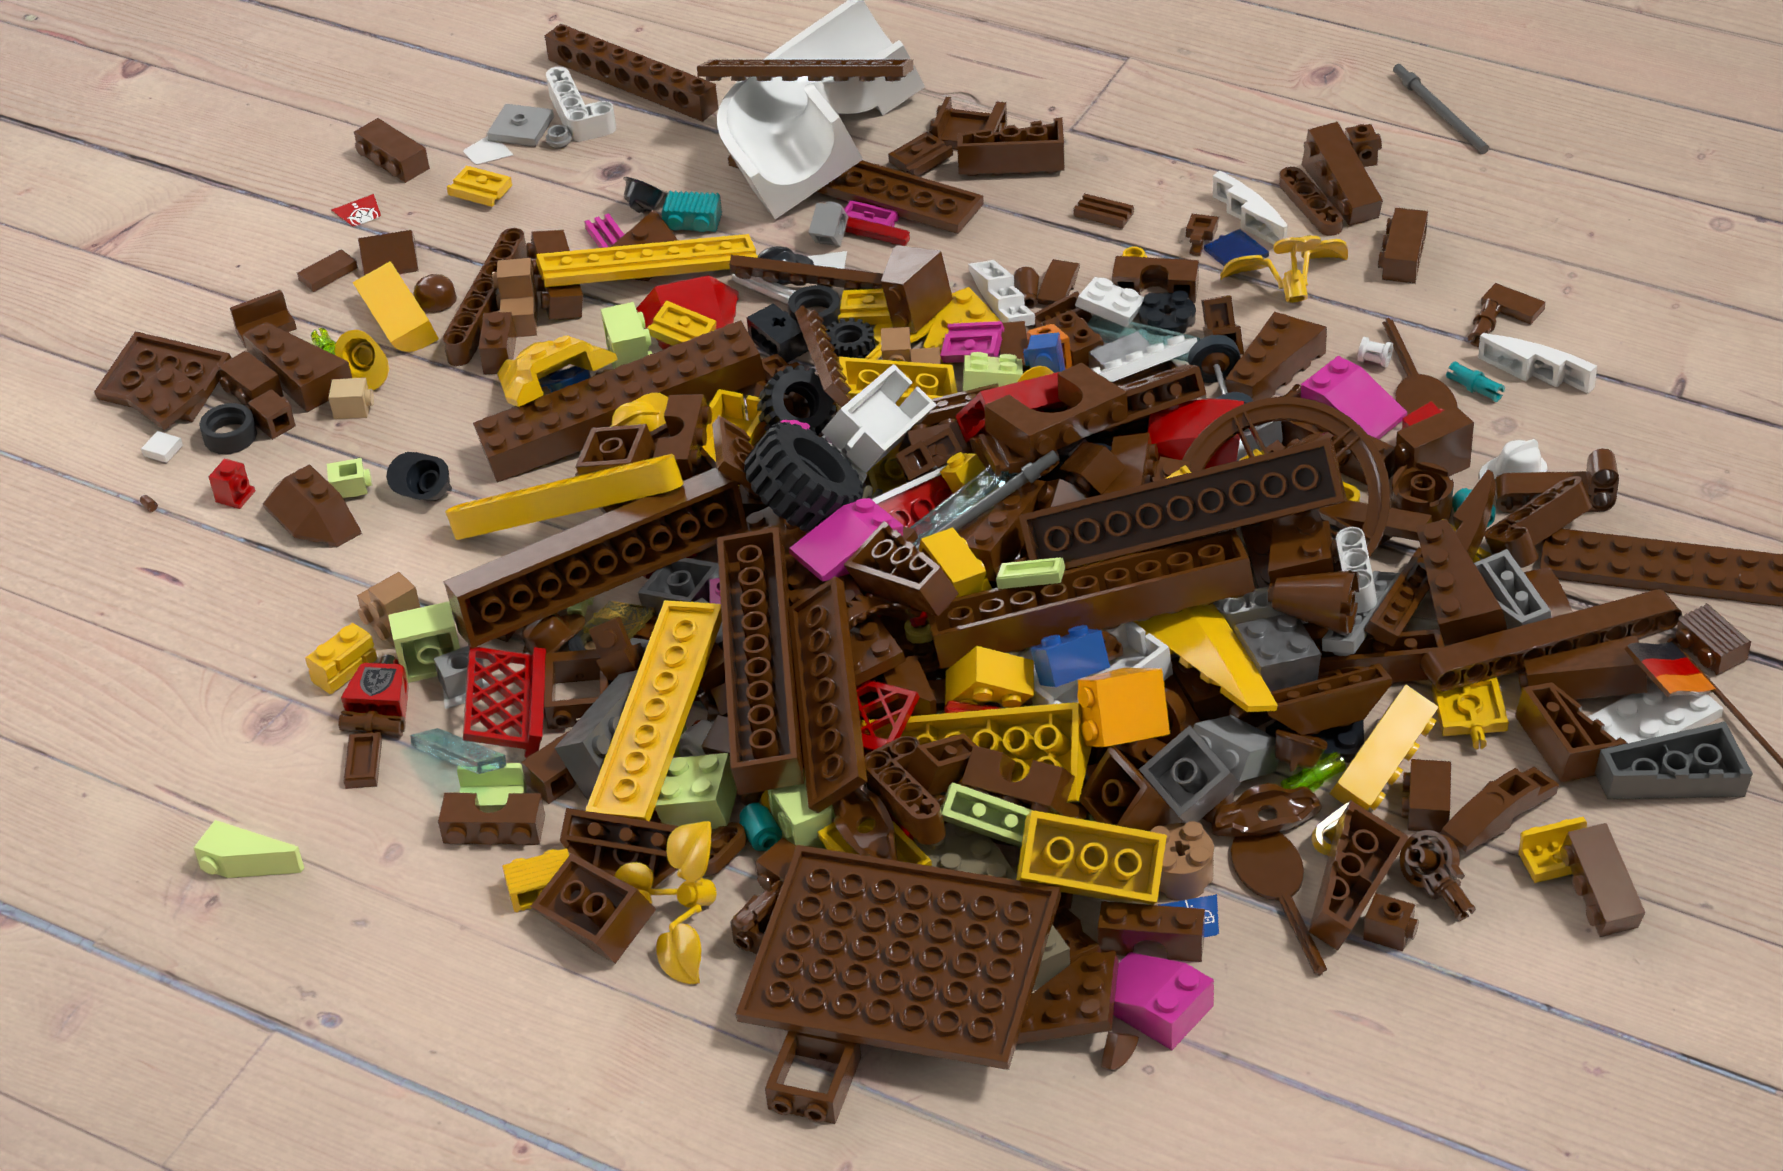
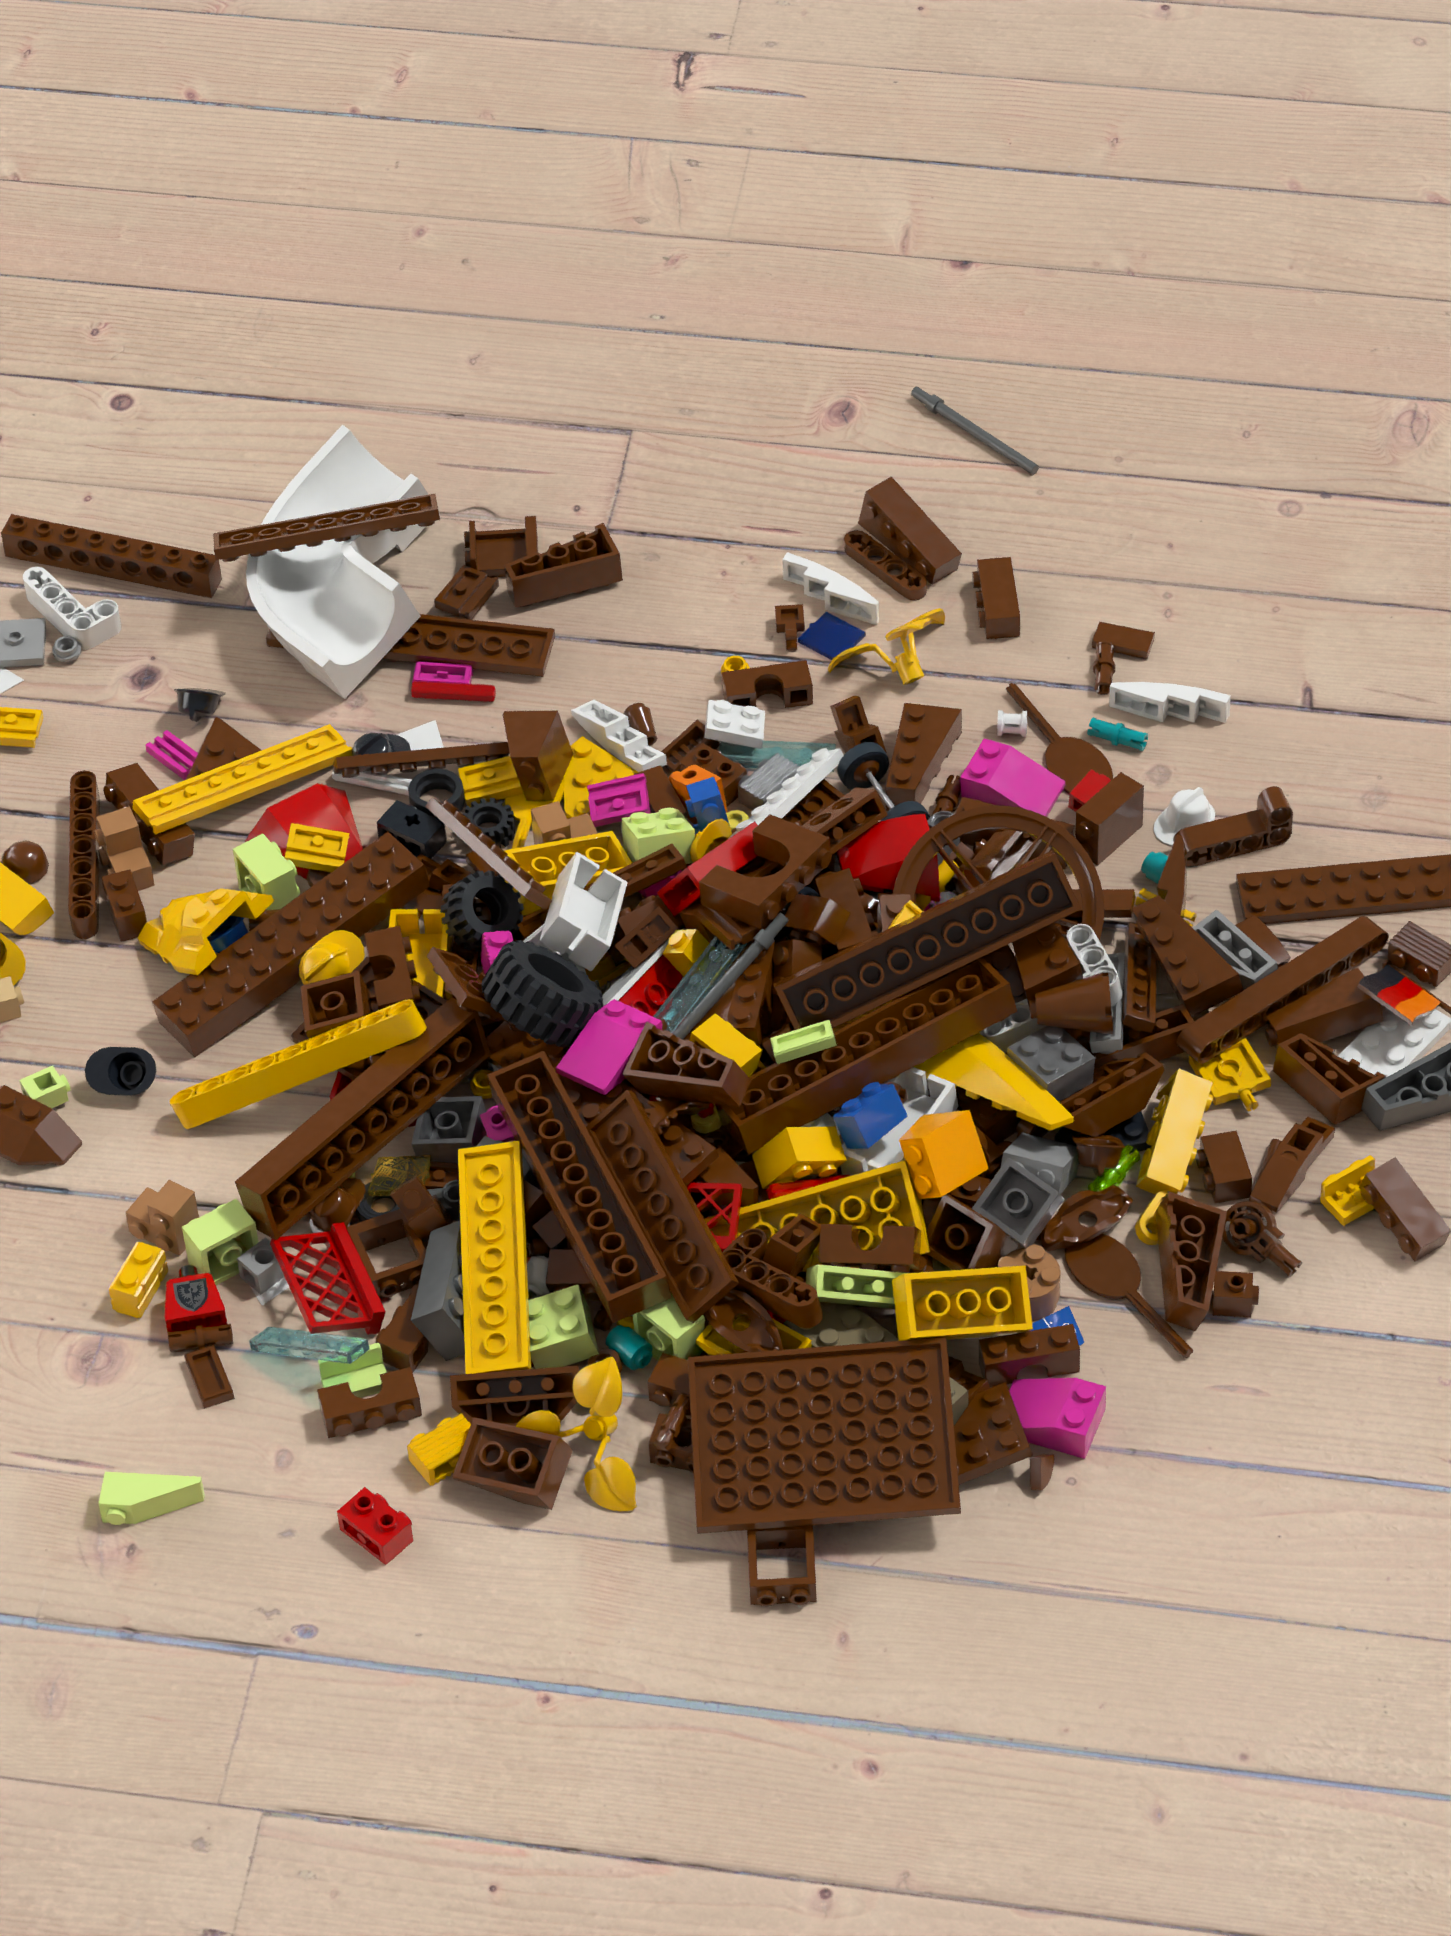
camera: 20 degrees left, 5 degrees up
teal brick [661,190,722,232] -> none
light grey brick [808,201,848,247] -> none
reddish brown slope [1037,259,1080,305] -> none
reddish brown tile [1073,193,1134,228] -> none
black plate [1139,291,1196,337] -> none
reddish brown brick [1345,124,1382,167] -> none
reddish brown brick [1391,462,1454,522] -> none
reddish brown beam [1484,476,1592,568] -> none
none -> red brick [337,1487,414,1565]

